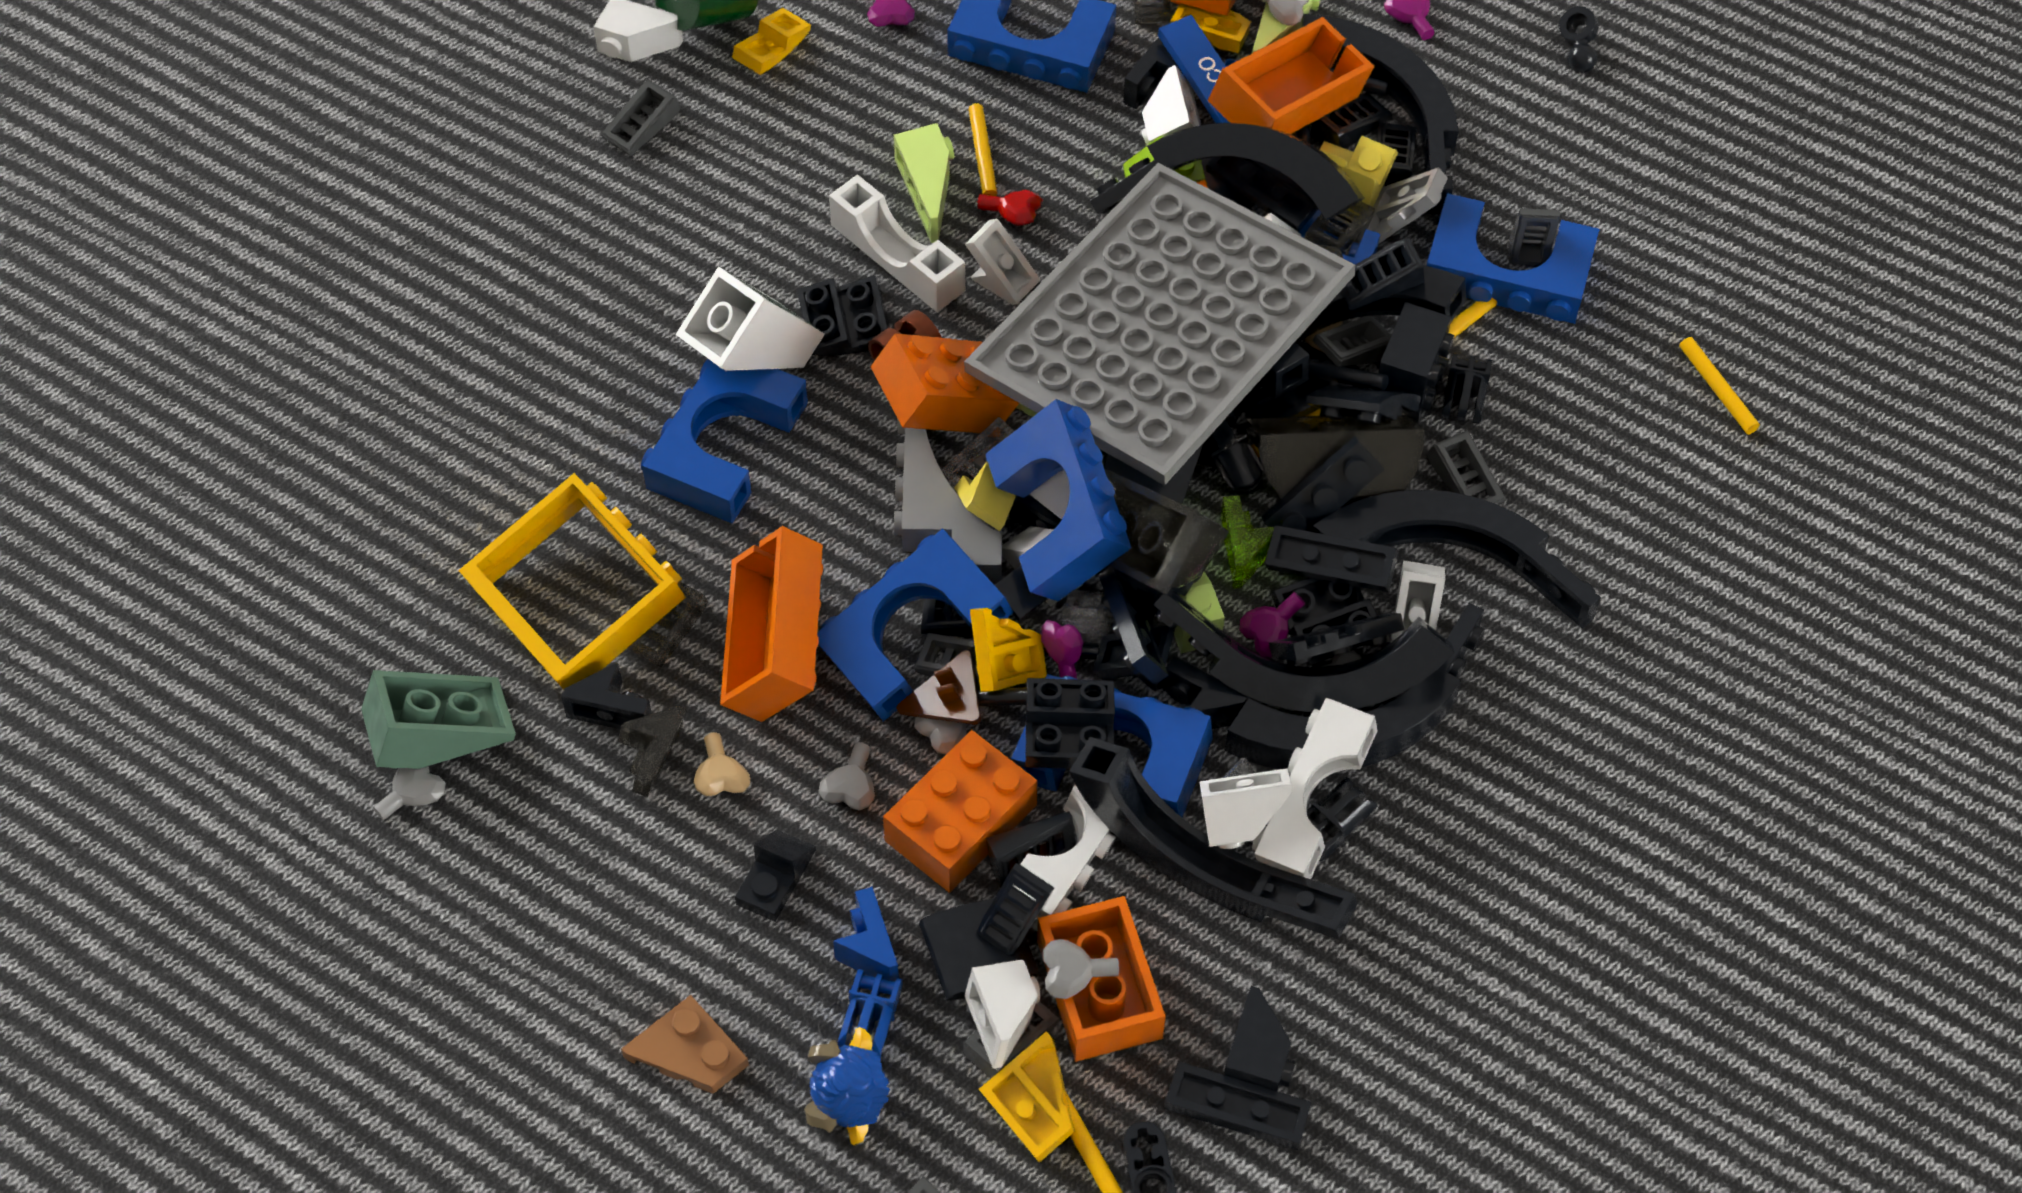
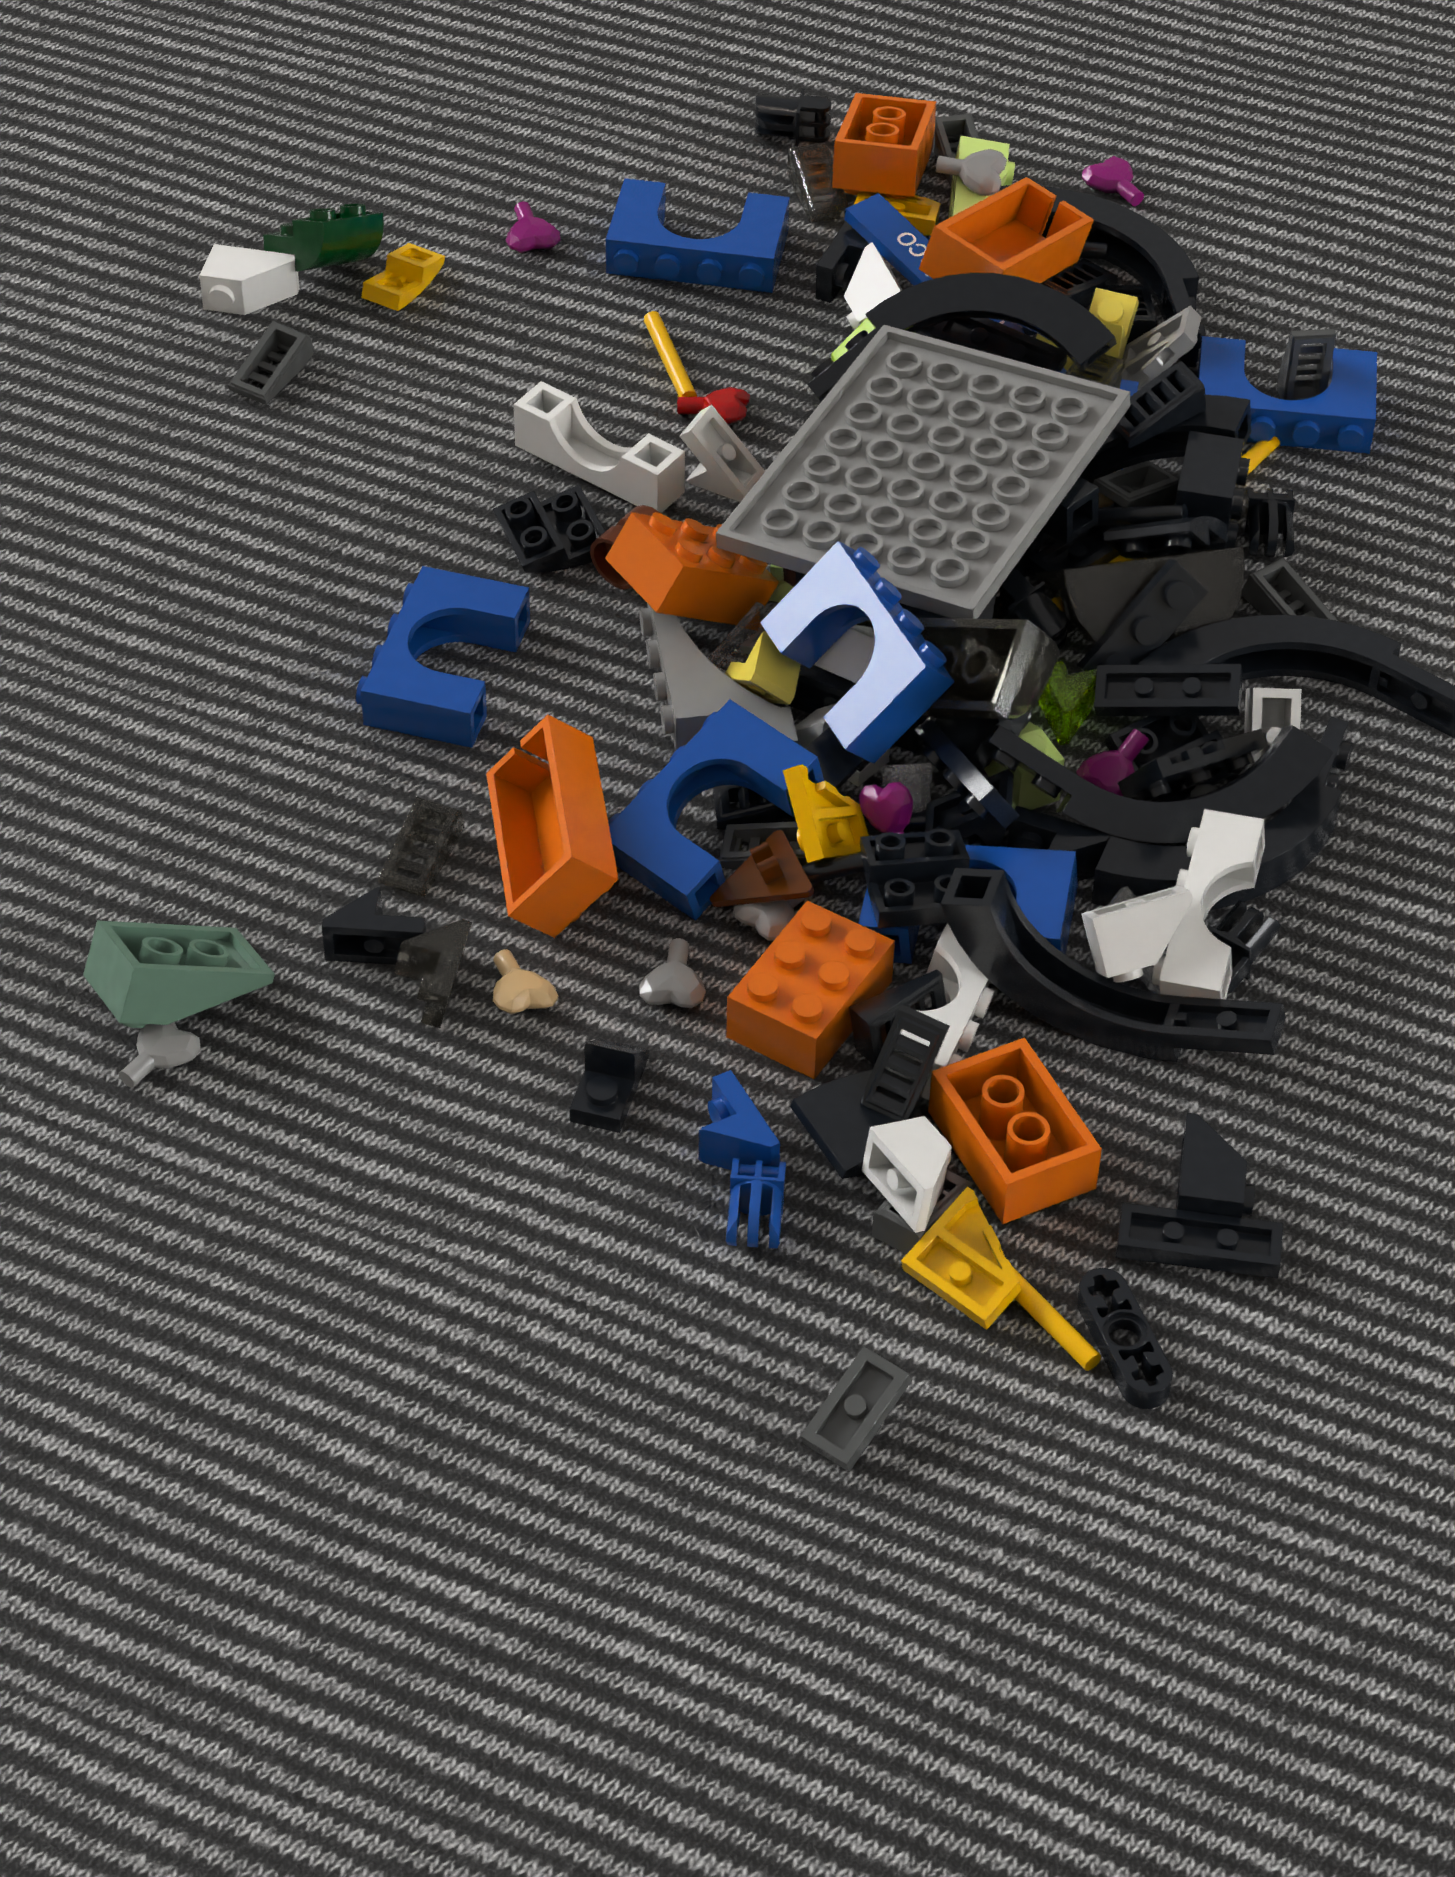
camera: 10 degrees left, 10 degrees down
yellow window [458,473,686,690] -> none
medium nougat wing [621,995,749,1094] -> none
white slope [676,266,825,371] -> none
blue hair [805,1027,891,1145] -> none
yellowish green slope [894,123,954,243] -> none
light grey rock [1043,939,1119,999] -> none
black plate [1559,6,1599,73] -> none

